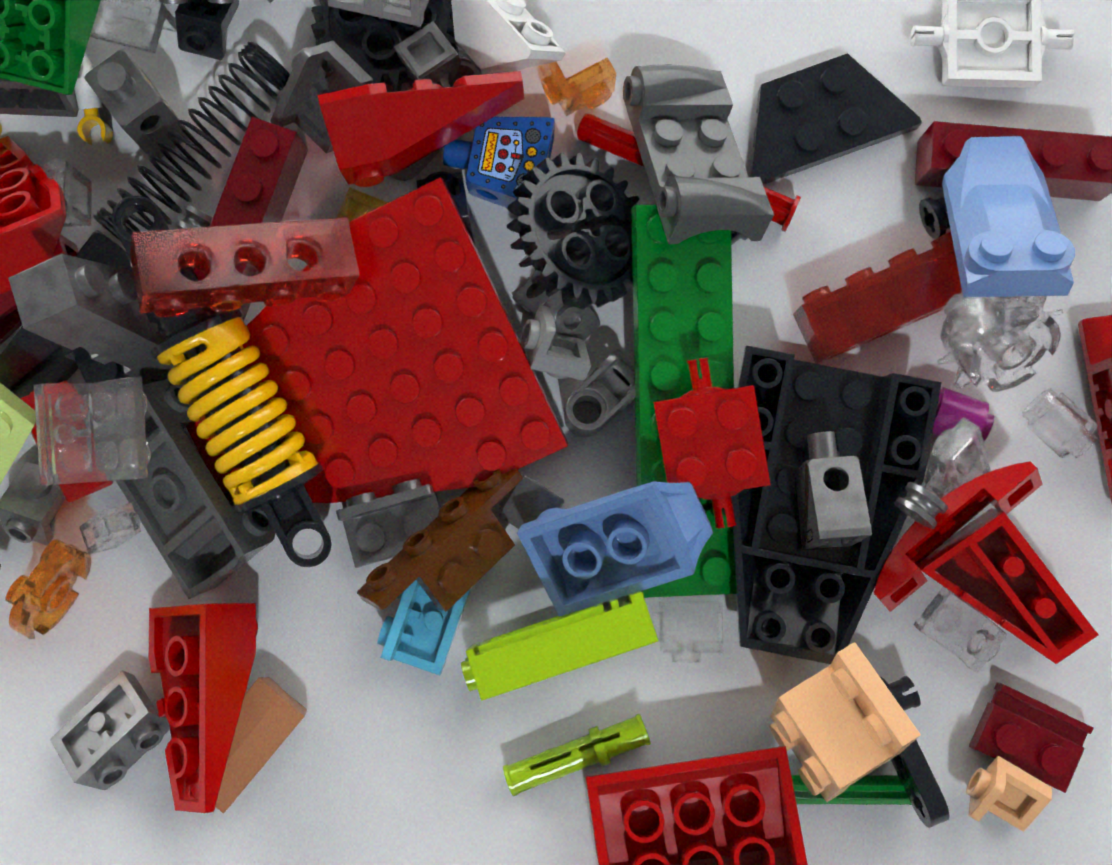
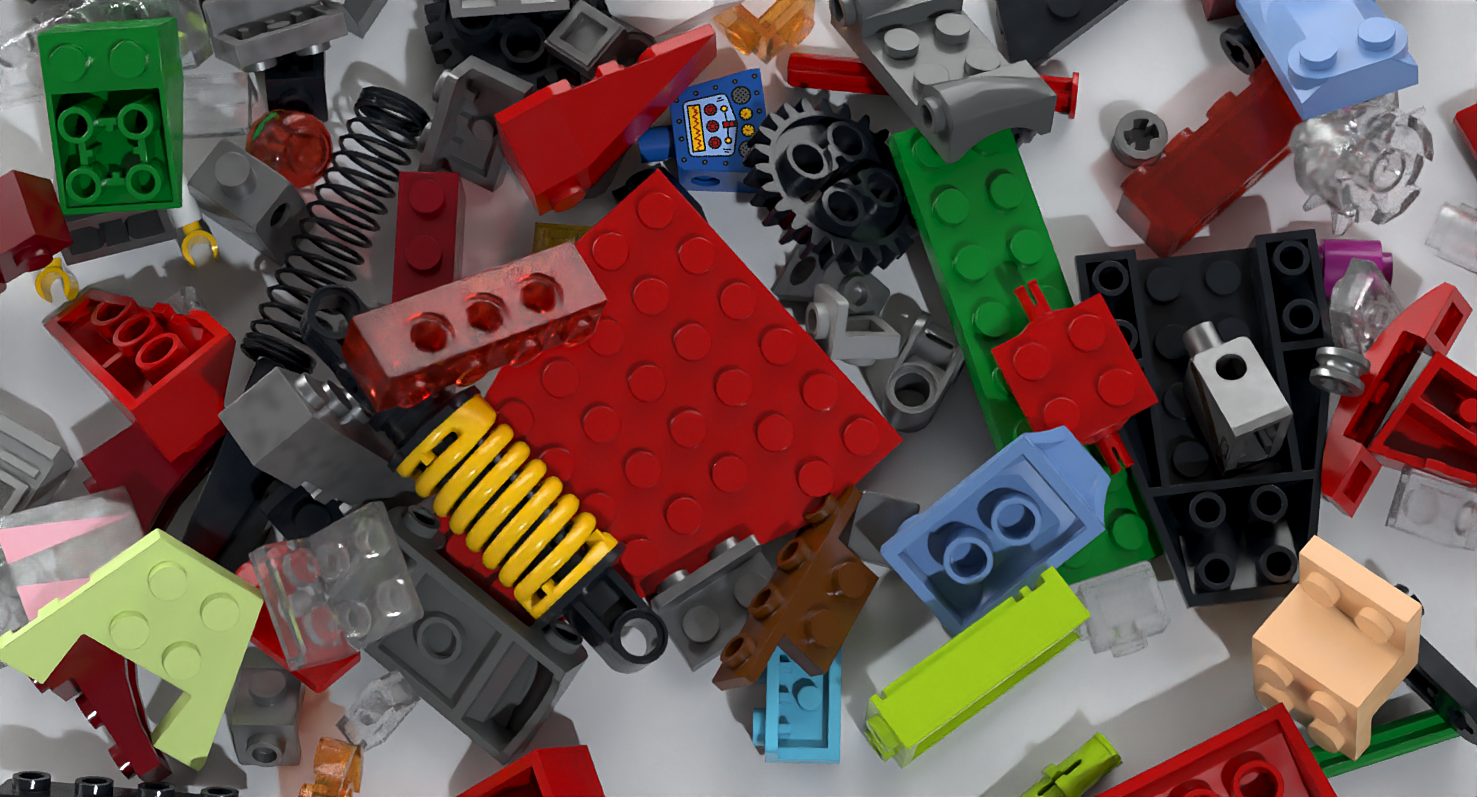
camera: 20 degrees left, 10 degrees down
none -> clear red head [245,109,334,188]
none -> flat silver bush [1112,110,1168,169]

